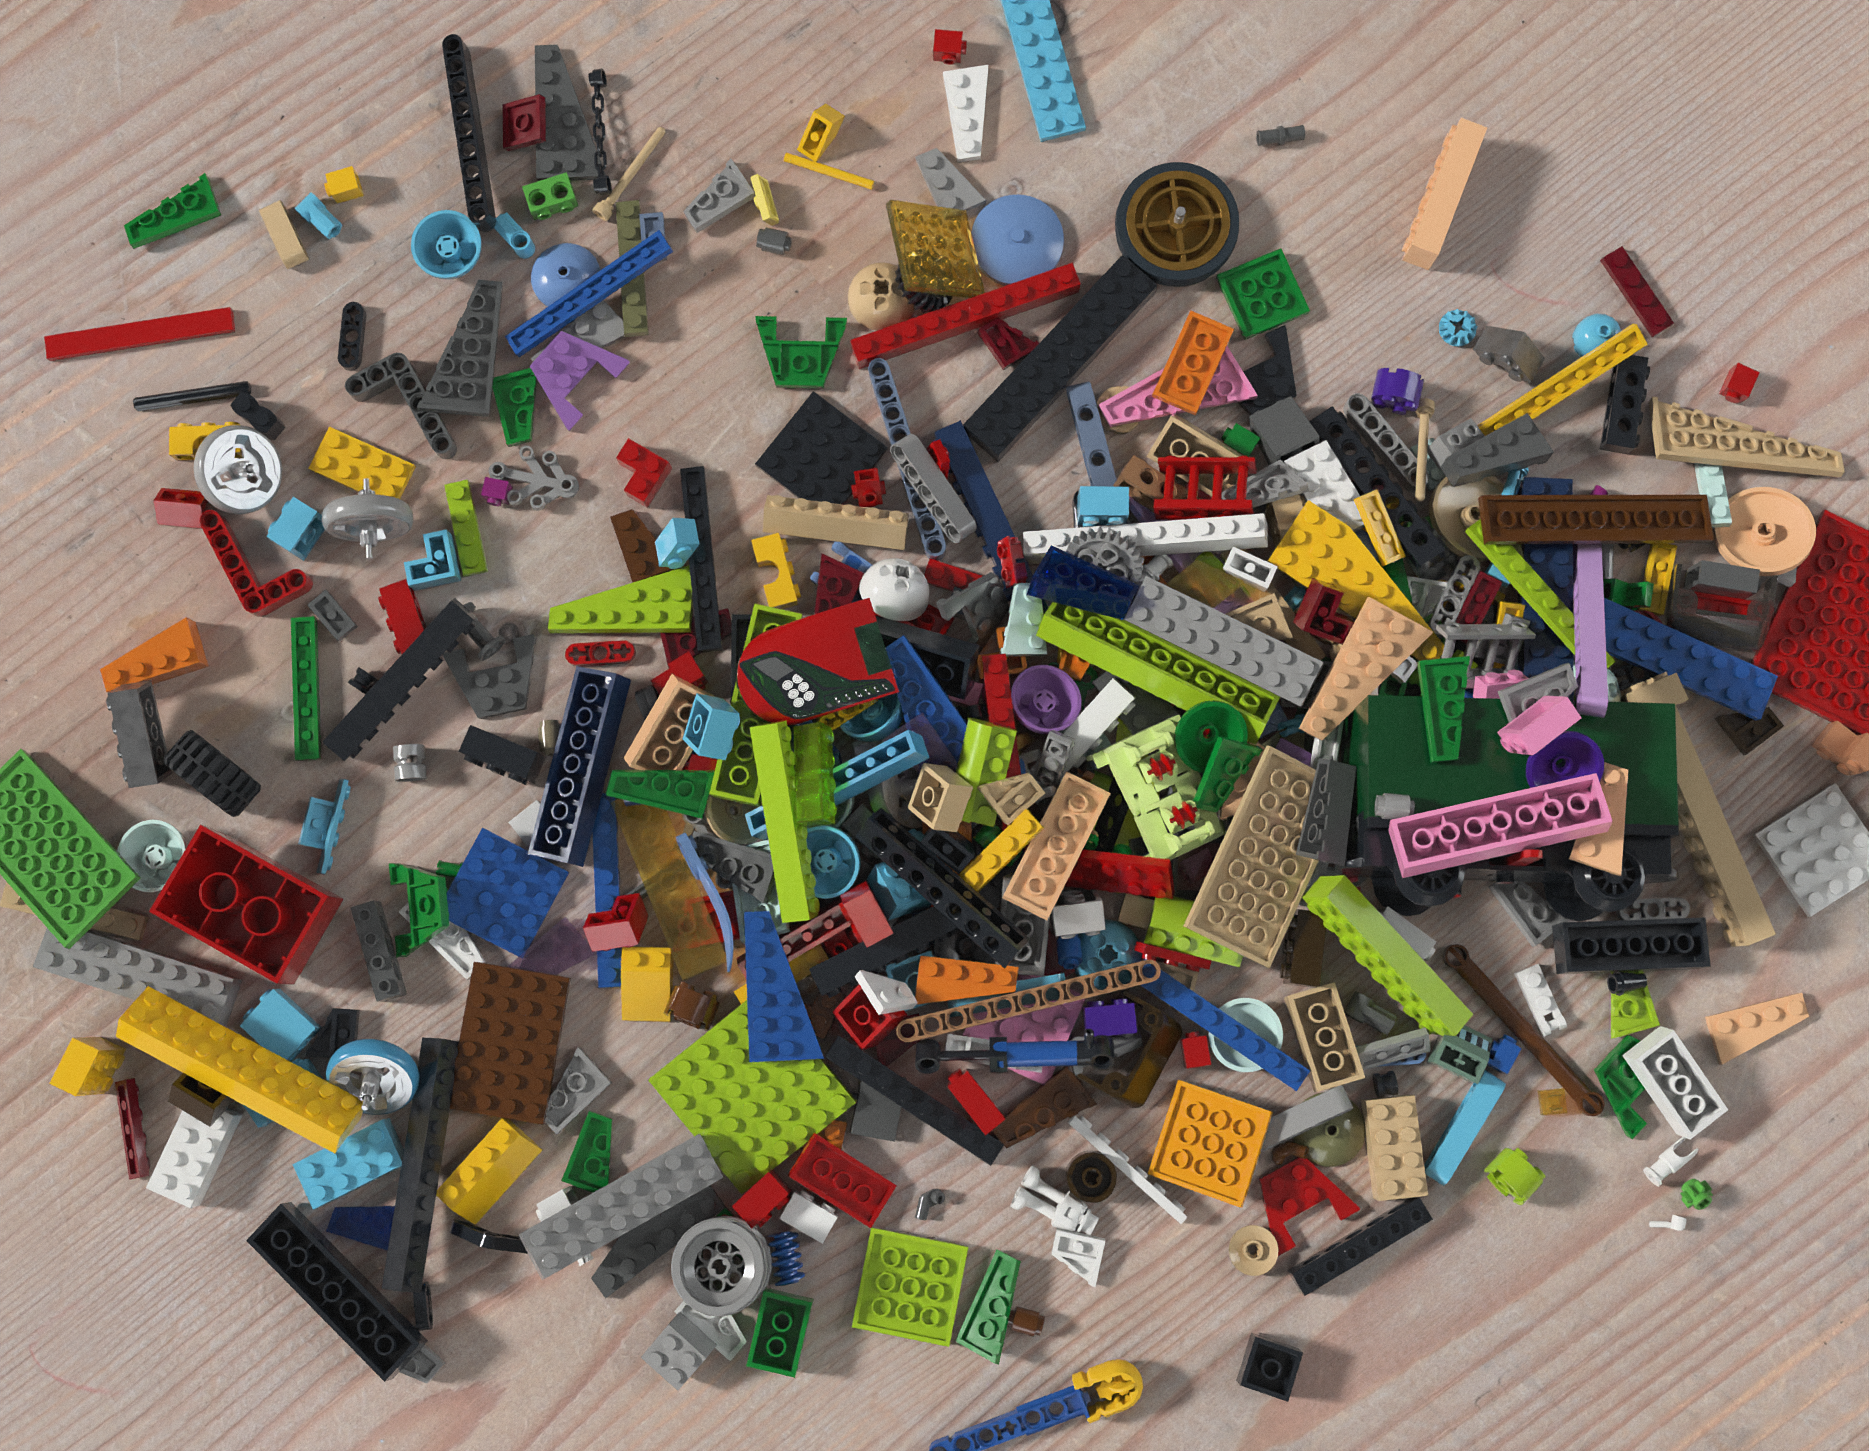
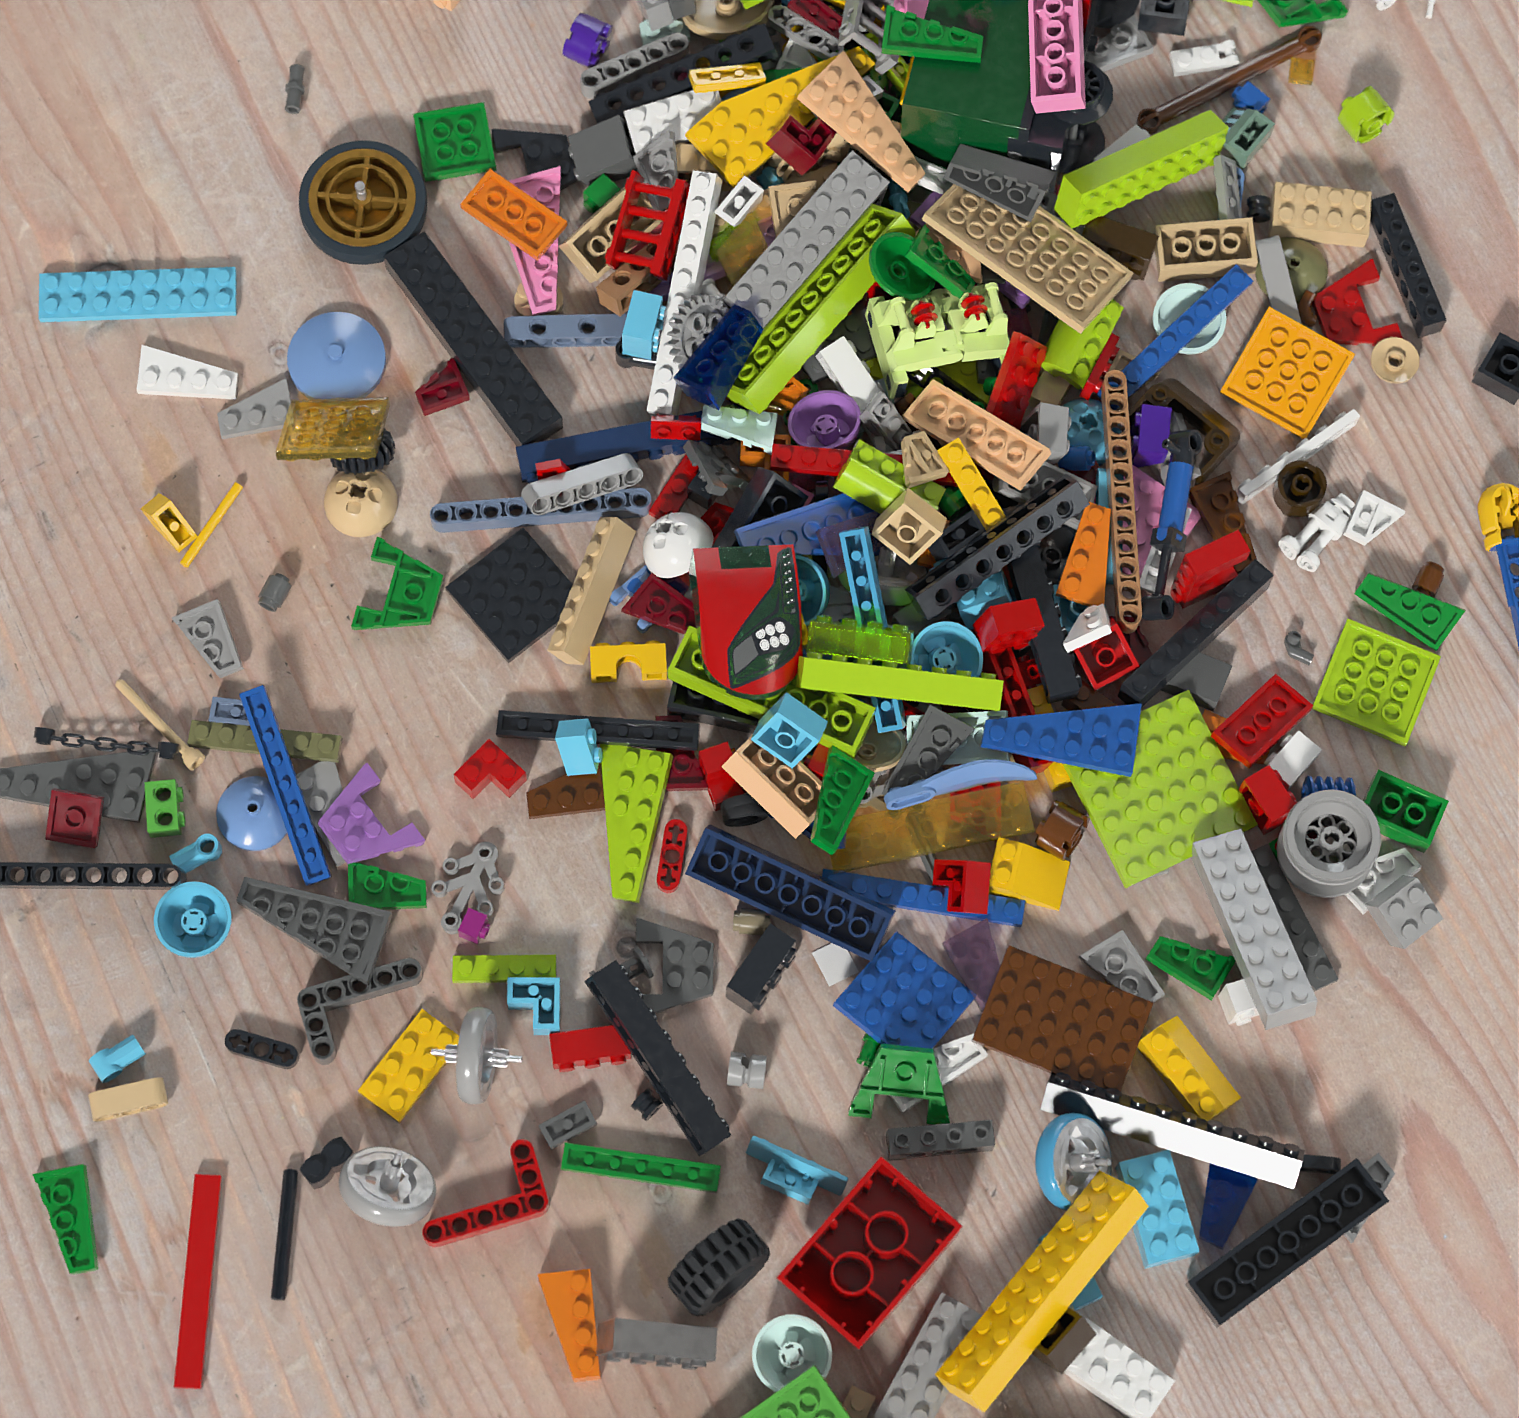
camera: 85 degrees left, 10 degrees down
panel [153,488,208,528] -> none
yellow arch [169,422,242,461] -> none
medium azure brick [240,989,321,1062] -> none
medium azure brick [266,497,325,561] -> none
black wing [306,1008,360,1058] -> none
yellow brick [324,166,364,204] -> none
black beam [450,1220,528,1254] -> none
light yellow plate [751,174,779,226] -> none
red brick [850,262,1081,369] -> none
red brick [851,468,886,508] -> none
red brick [933,29,967,65] -> none
red brick [1180,1031,1211,1069] -> none
dark grey piece [1344,991,1397,1035] -> none
light grey brick [1375,793,1415,820] -> none
tan piece [1415,398,1435,502] -> none
medium azure beam [1424,1070,1506,1186] -> none

